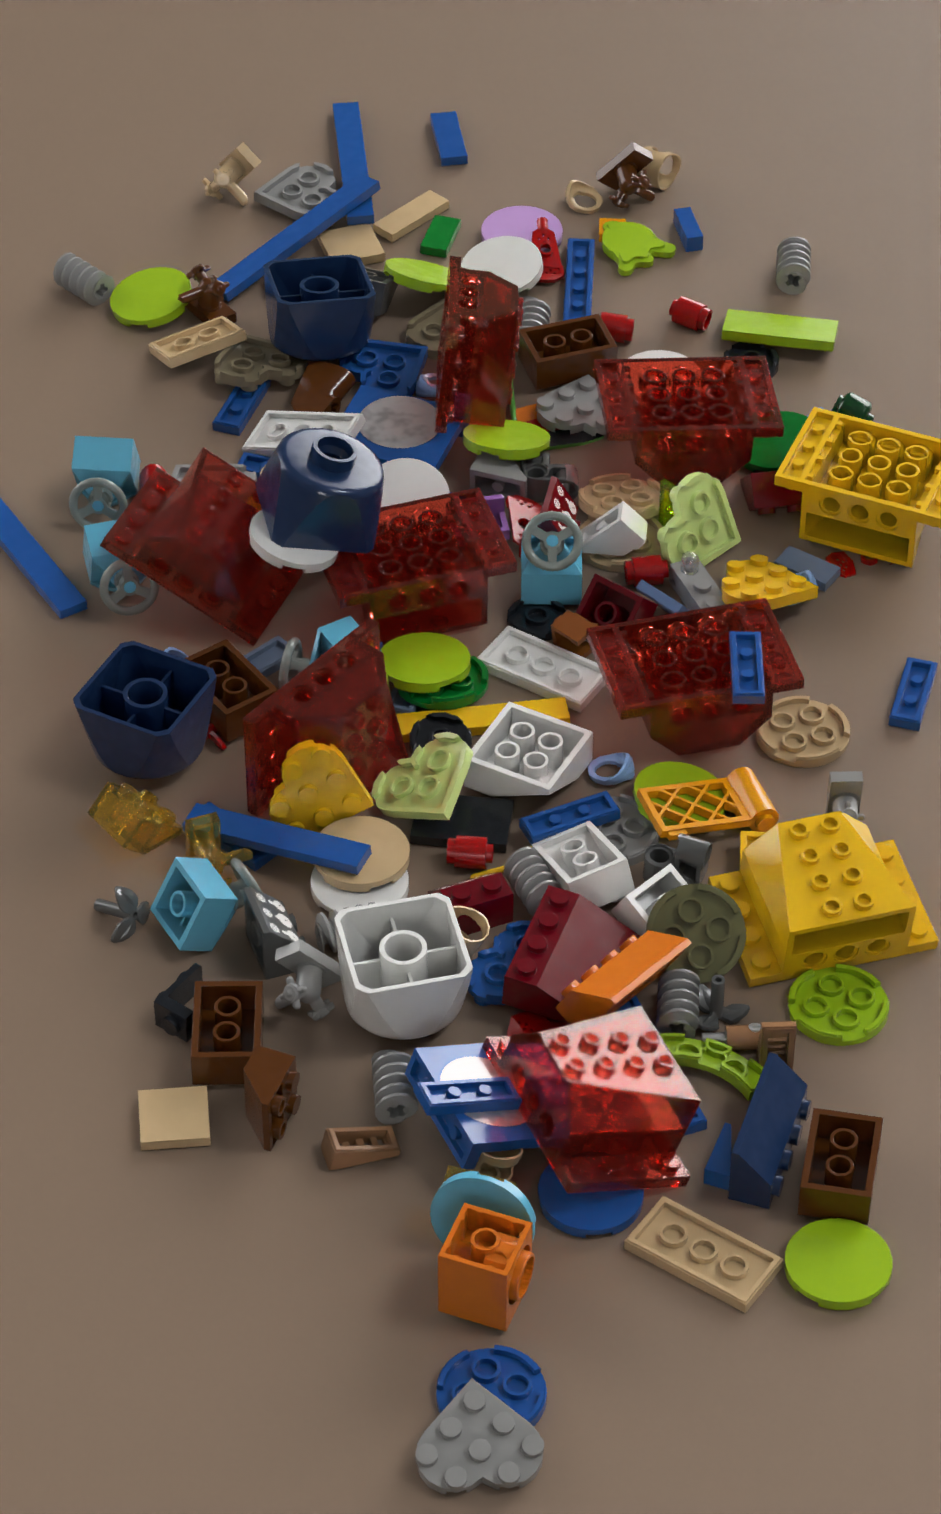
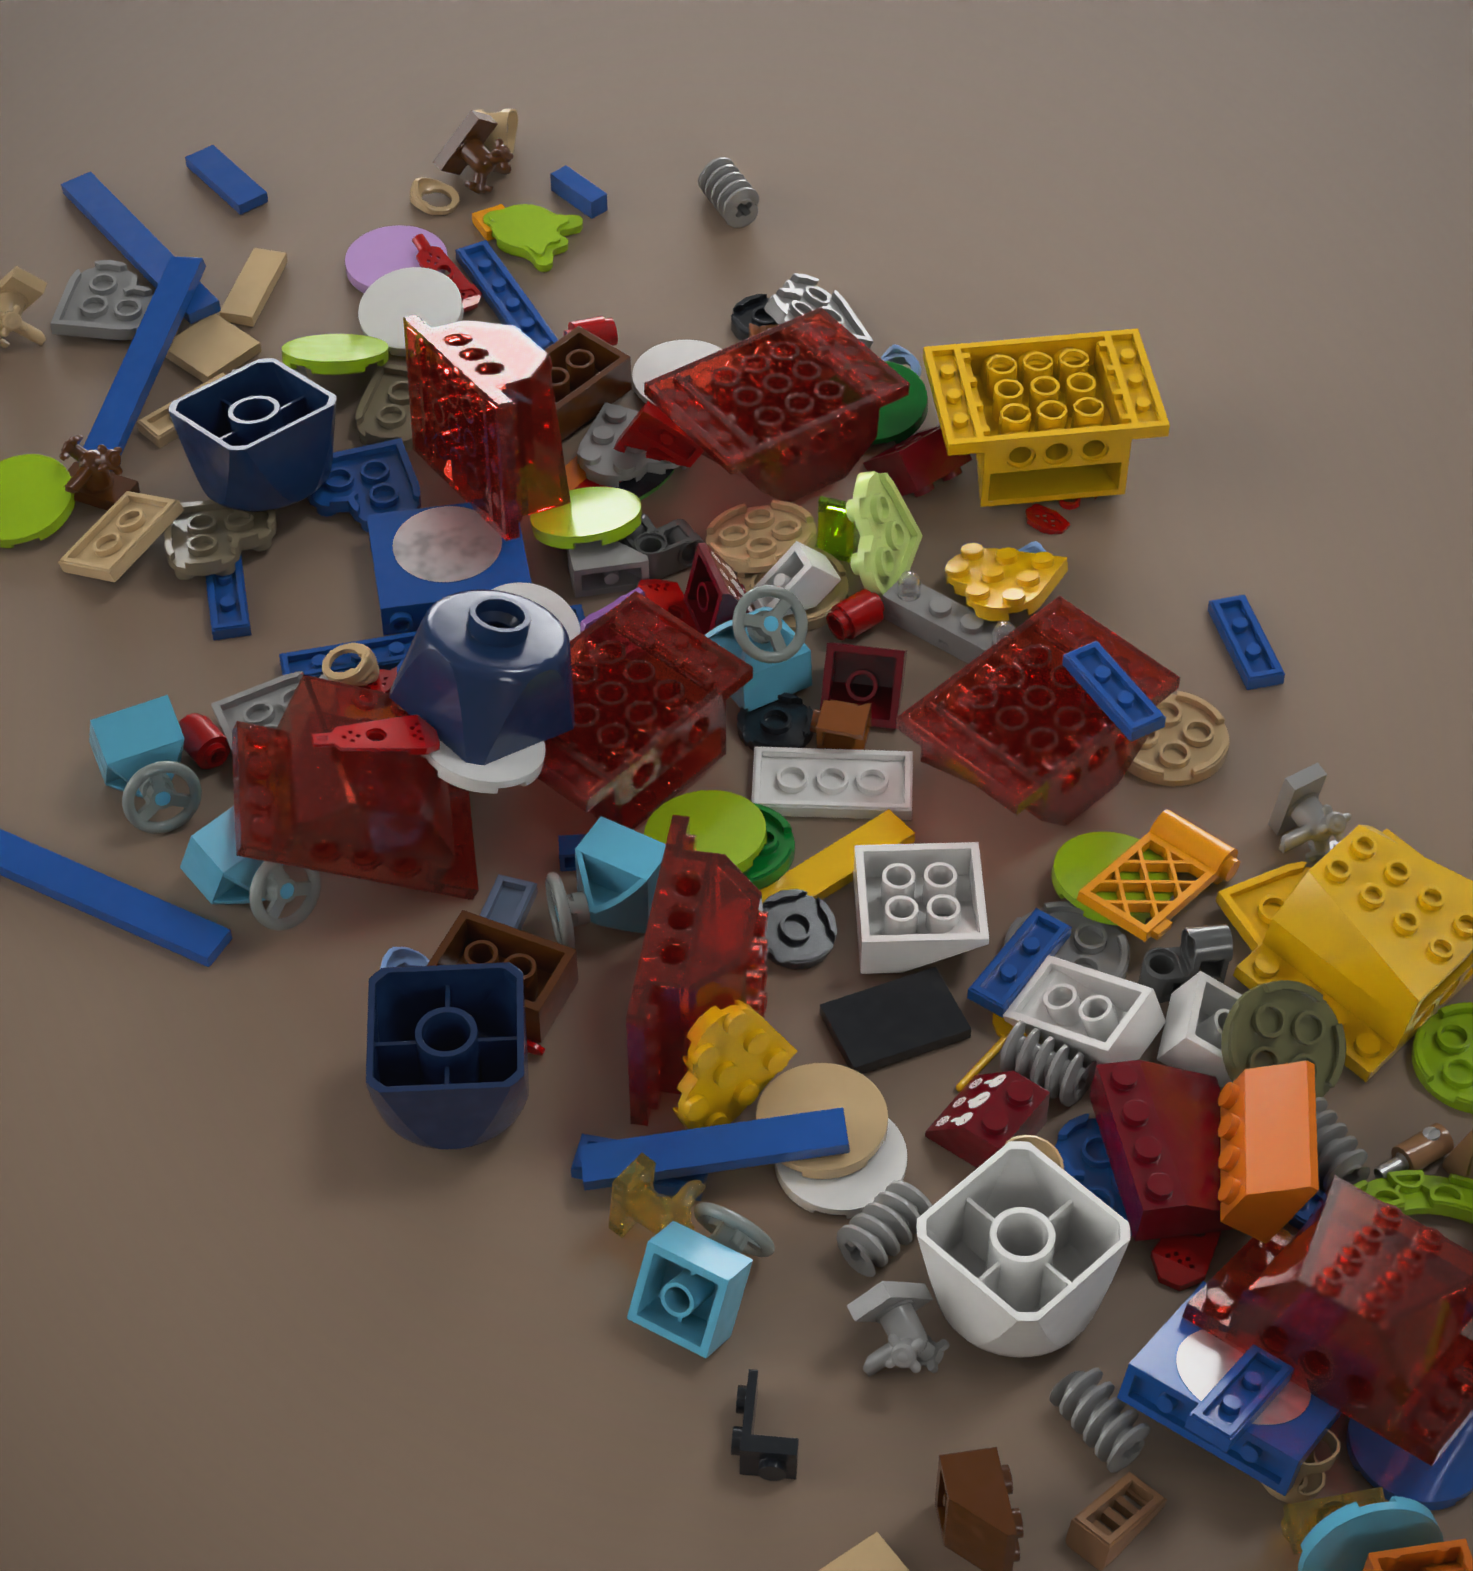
camera: 30 degrees left, 5 degrees up
clear yellow slope [87,781,184,854] -> none
dark grey plant [94,886,150,943] -> none
reddish brown brick [191,981,264,1085] -> none
white tile [241,410,366,457] -> none
dark grey slope [243,887,306,980] -> none
reddish brown panel [290,361,356,413] -> none
yellowish green plate [371,732,473,820] -> none
light blue piece [416,373,457,398] -> none
green tile [420,215,461,258] -> none
red brick [446,835,494,869] -> none
light blue piece [587,752,635,785] -> none
medium blue tile [636,579,694,624] -> none
red brick [669,296,713,331] -> none
dark grey plant [698,975,750,1031] -> none
lime tile [721,309,839,352] -> none
sand blue tile [774,545,841,592] -> none
dark green head [831,392,875,421] -> none
none -> red piece [312,714,440,755]
none -> red wing [613,401,711,468]
none -> light grey plate [764,273,874,353]

